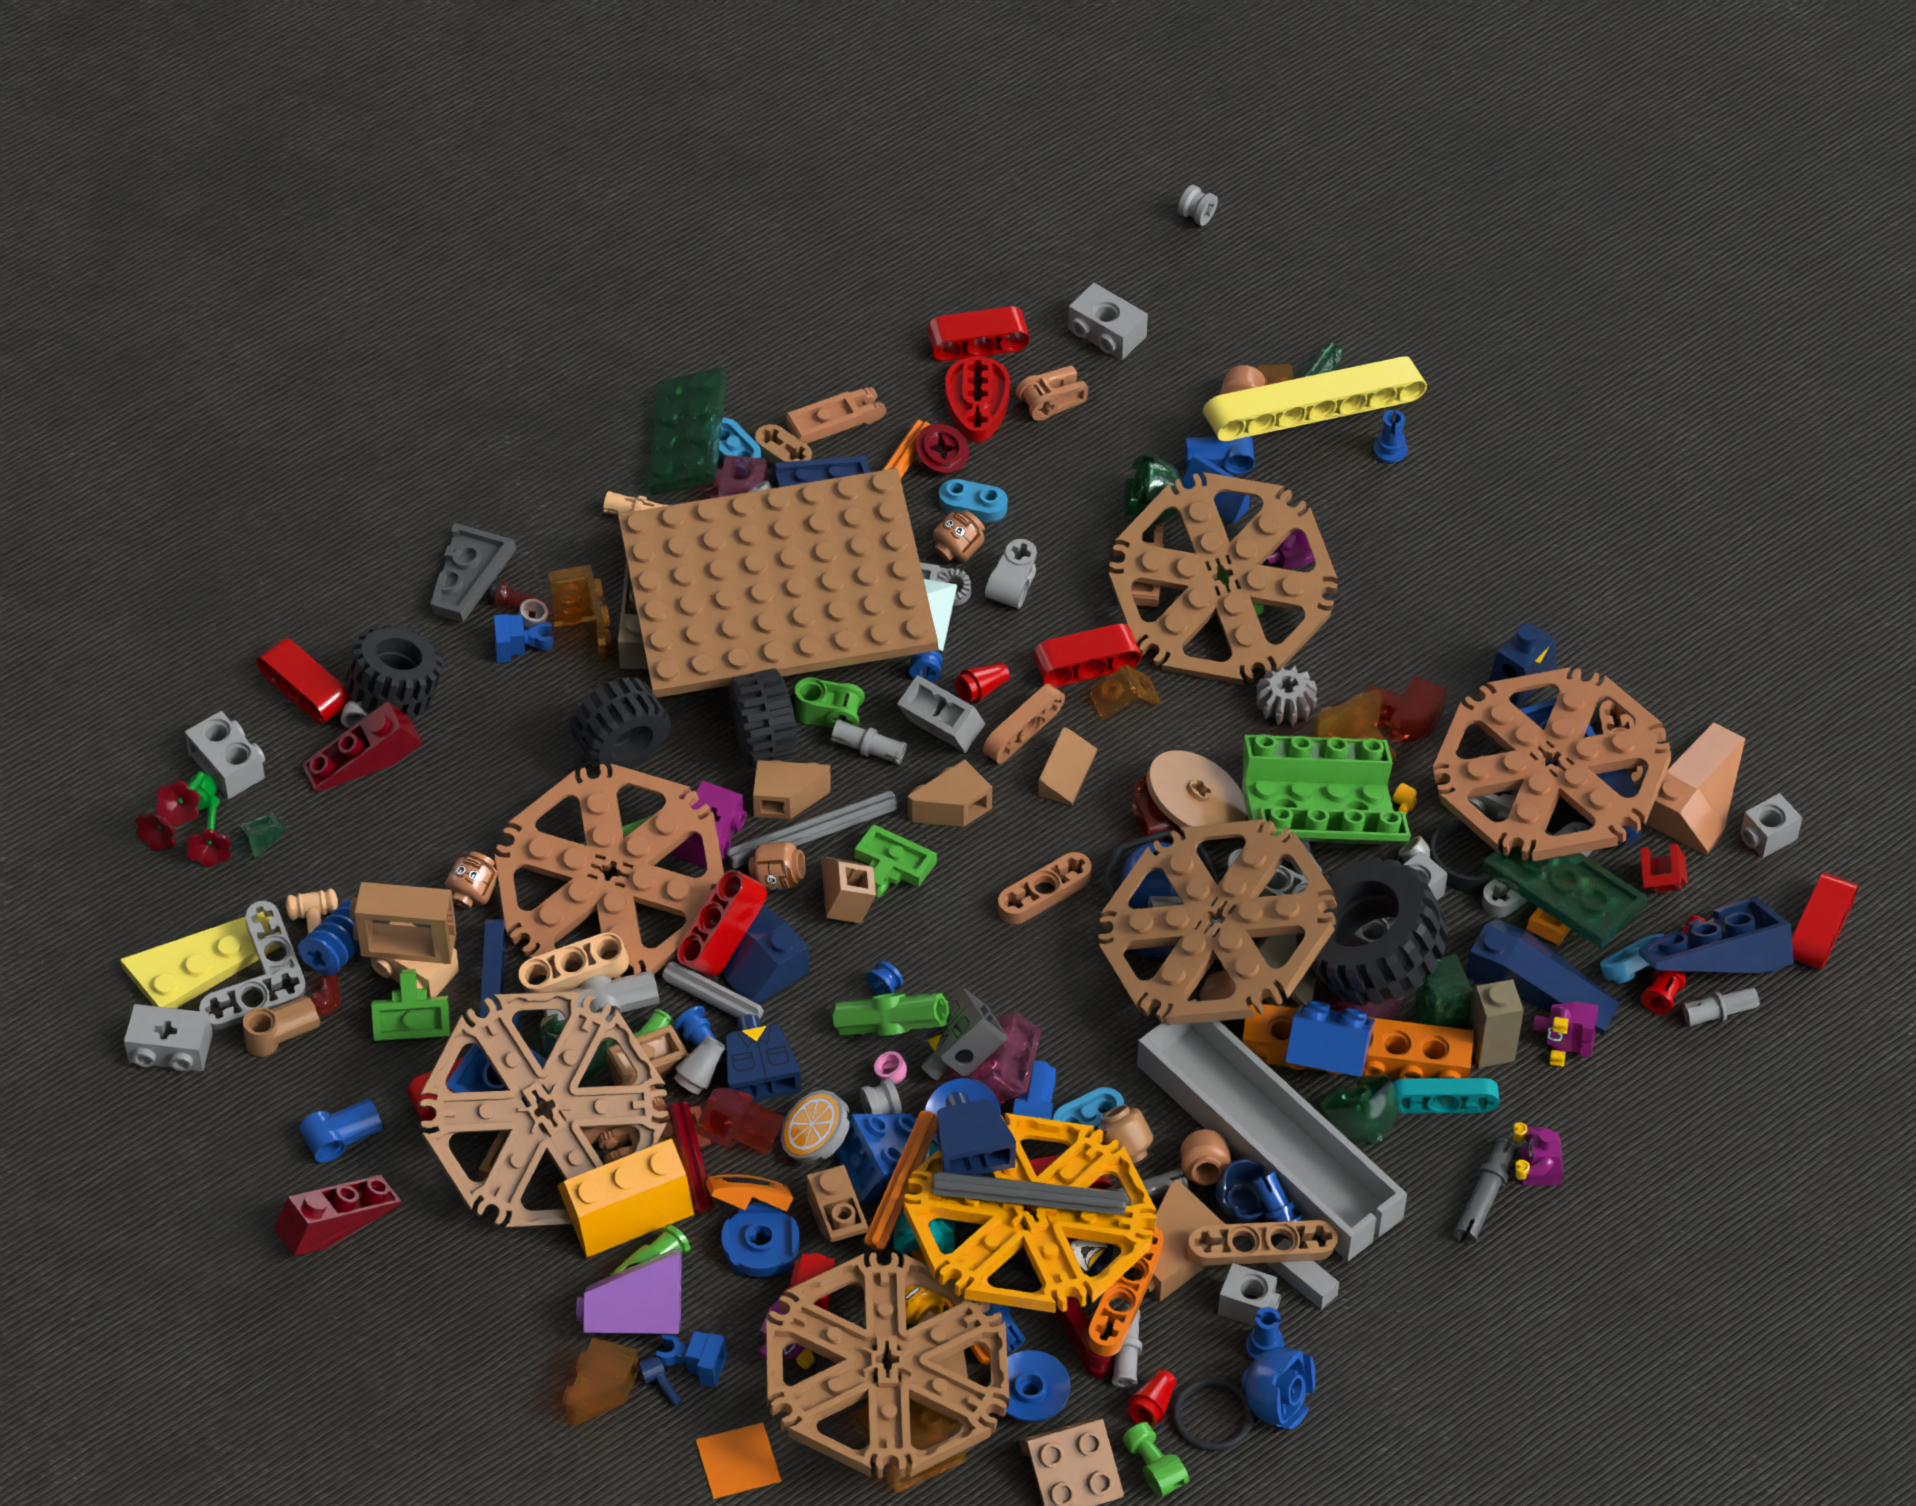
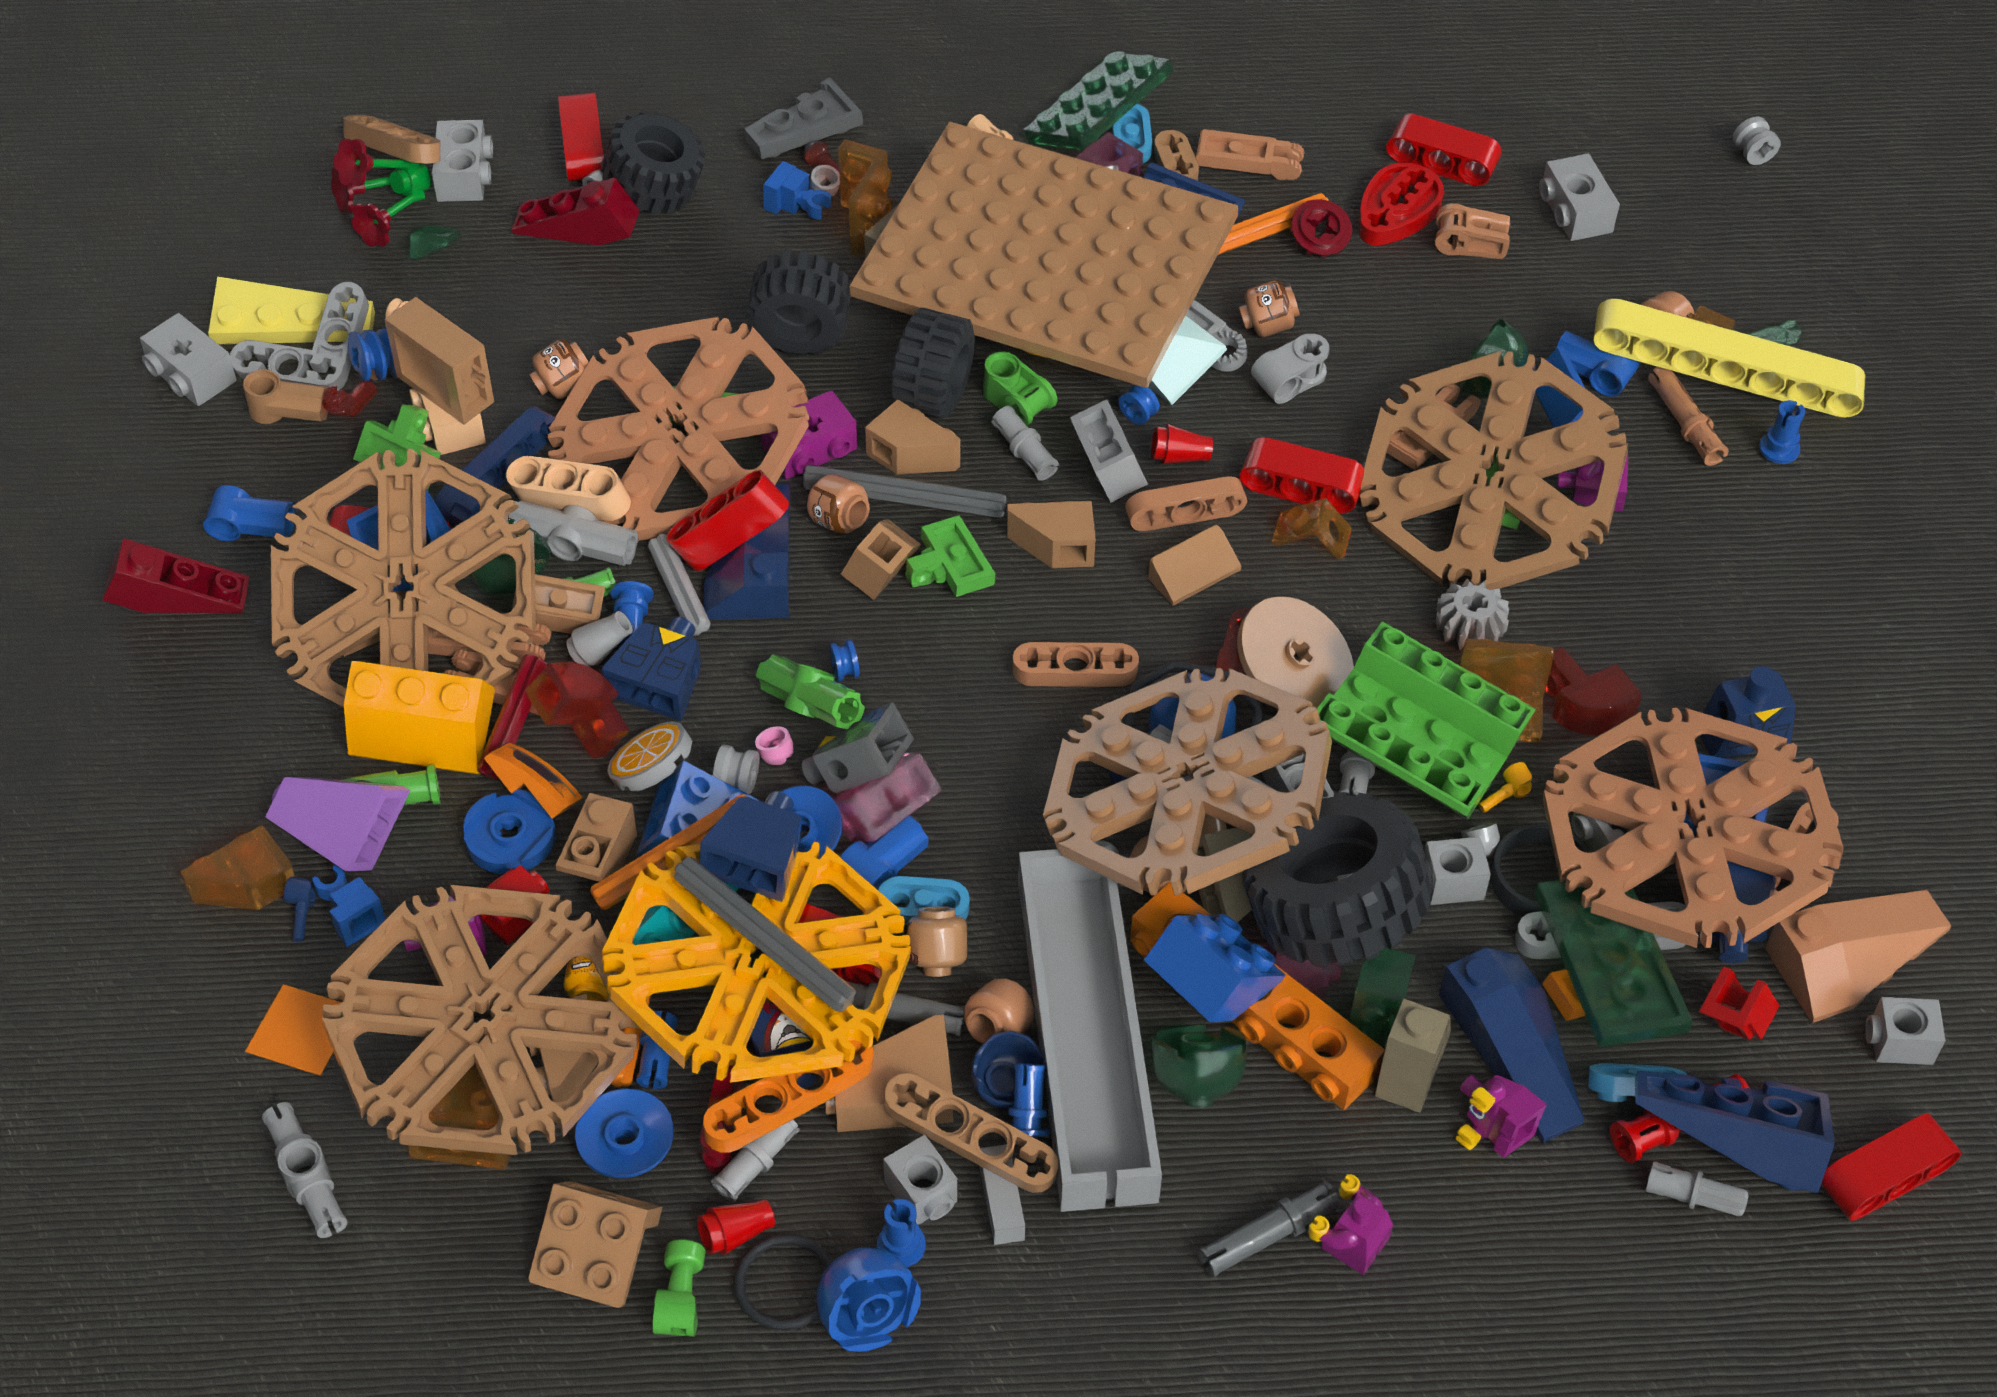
camera: 35 degrees right, 0 degrees up
dark azure plate [939,479,1008,522] -> none
teal beam [1388,1078,1500,1113] -> none
none -> medium nougat beam [343,115,441,164]
none -> nougat pin [1648,367,1728,466]

